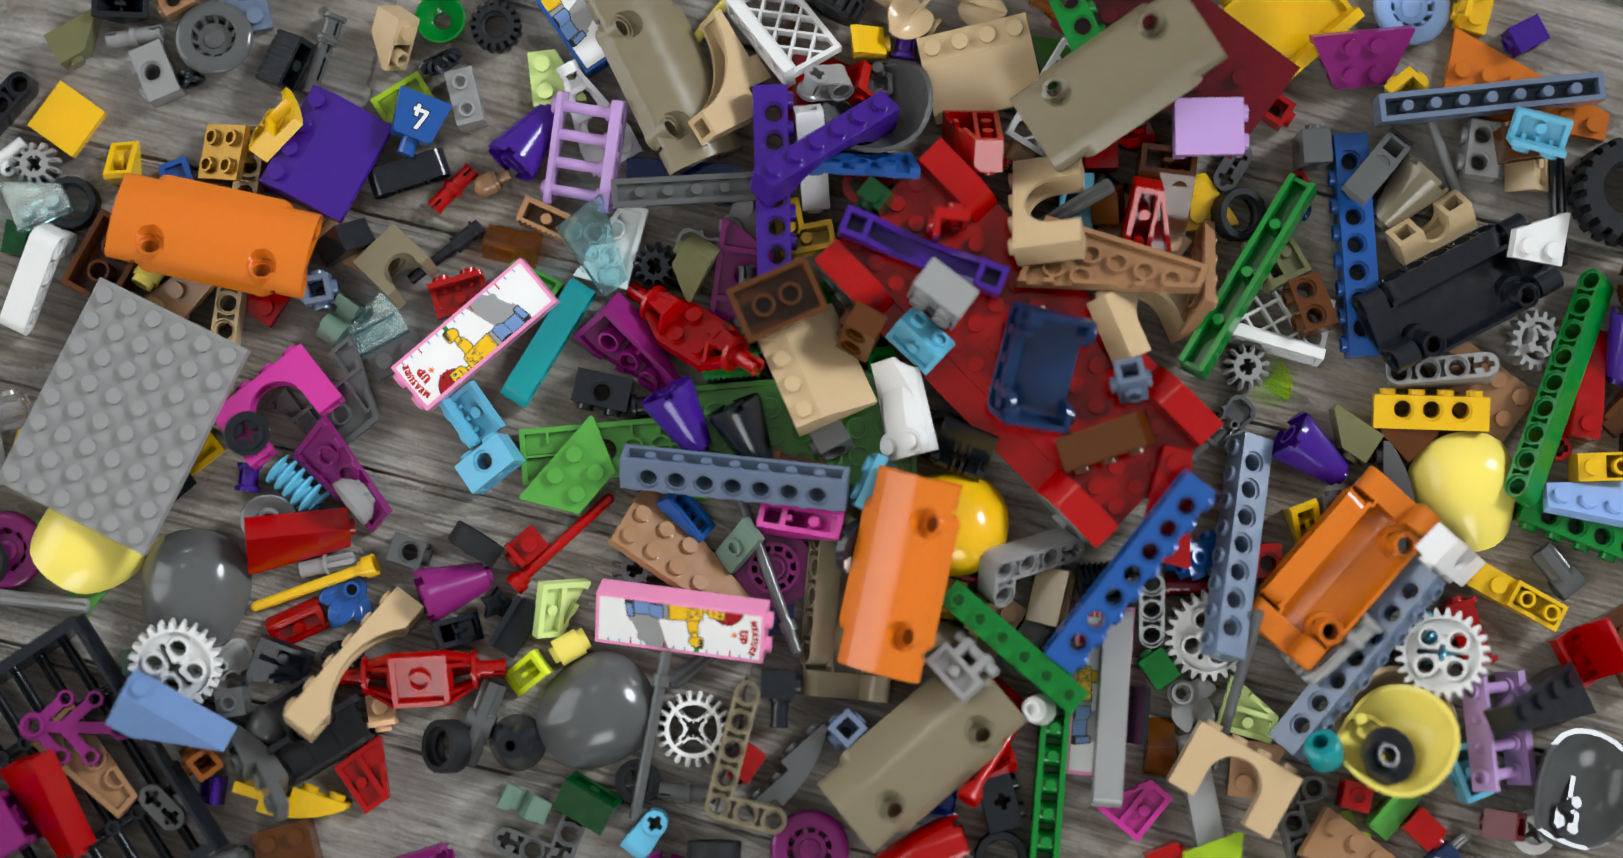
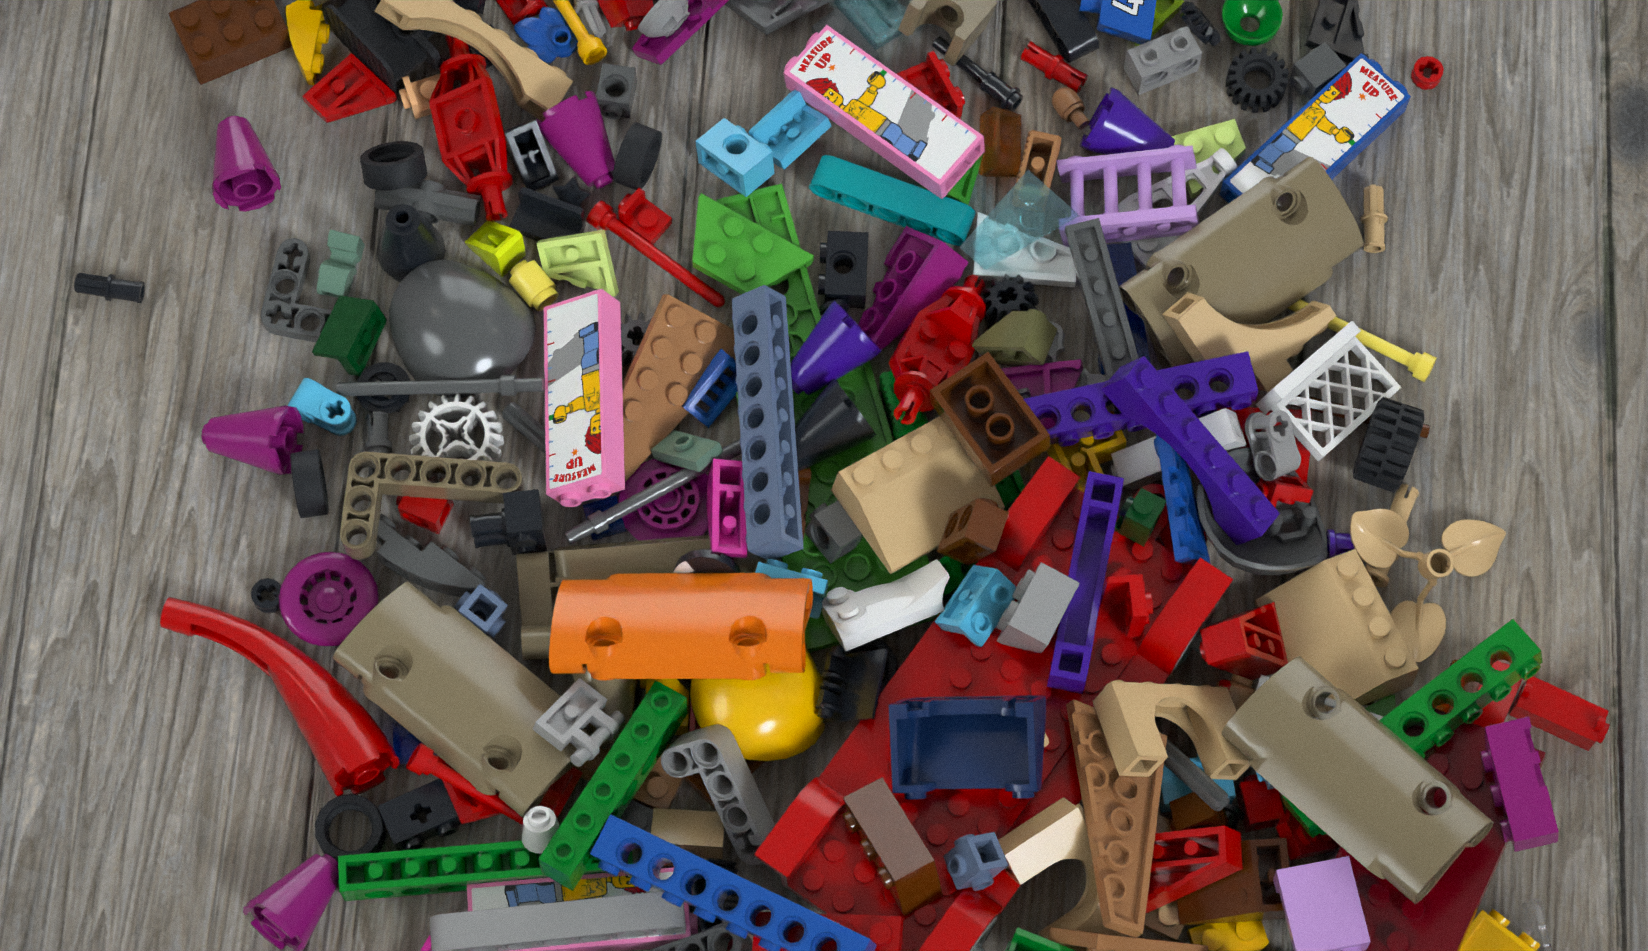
camera: 80 degrees right, 15 degrees down
yellow slope [849,24,891,64] -> none

